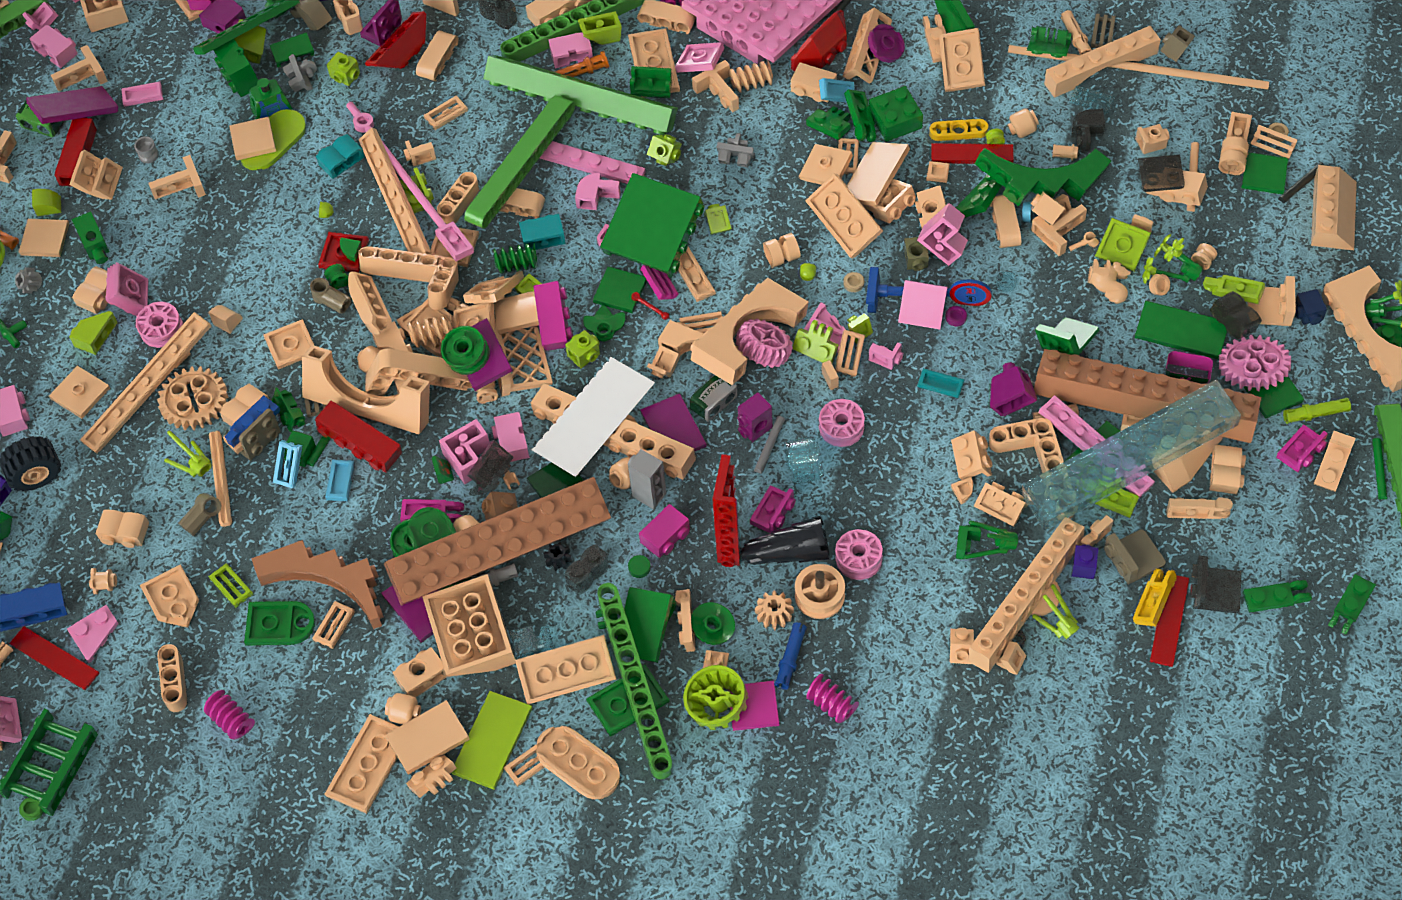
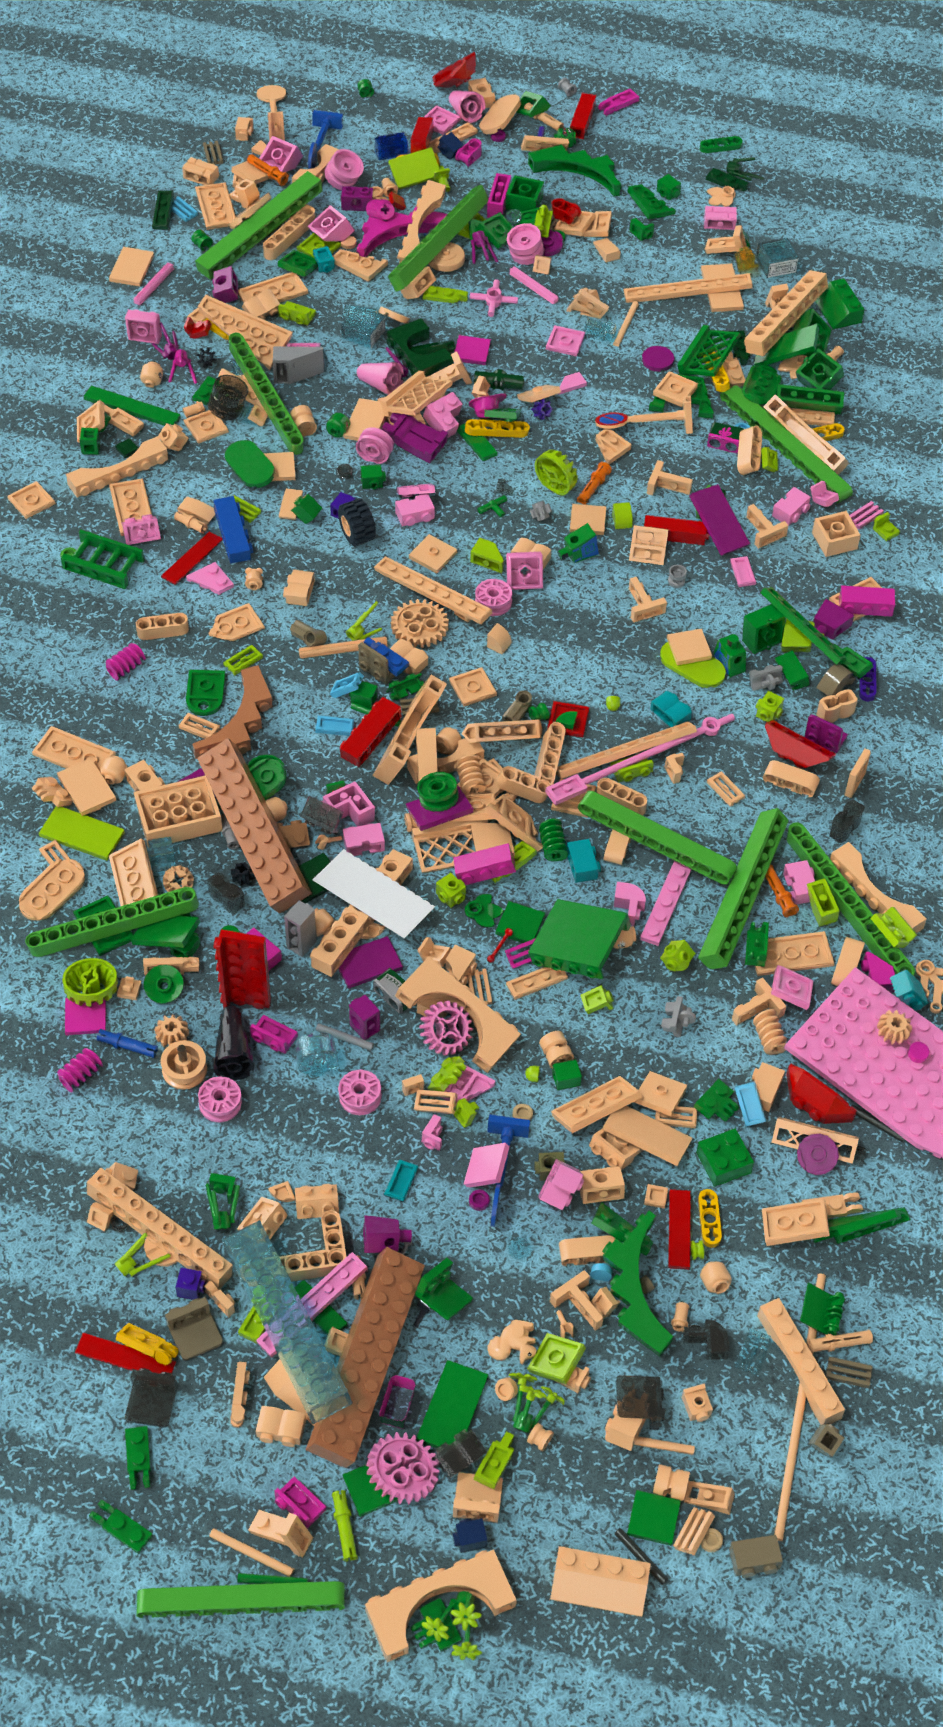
camera: 85 degrees right, 5 degrees down
dark pink hinge [400,499,464,523] -> none
green hinge [844,89,877,142] -> none
light nougat brick [1030,192,1065,225] -> none
none -> light nougat gear [163,865,194,892]
none -> light nougat bar [209,1528,294,1577]
none -> green panel [552,1060,582,1090]
none -> dark tan brick [729,1535,783,1578]

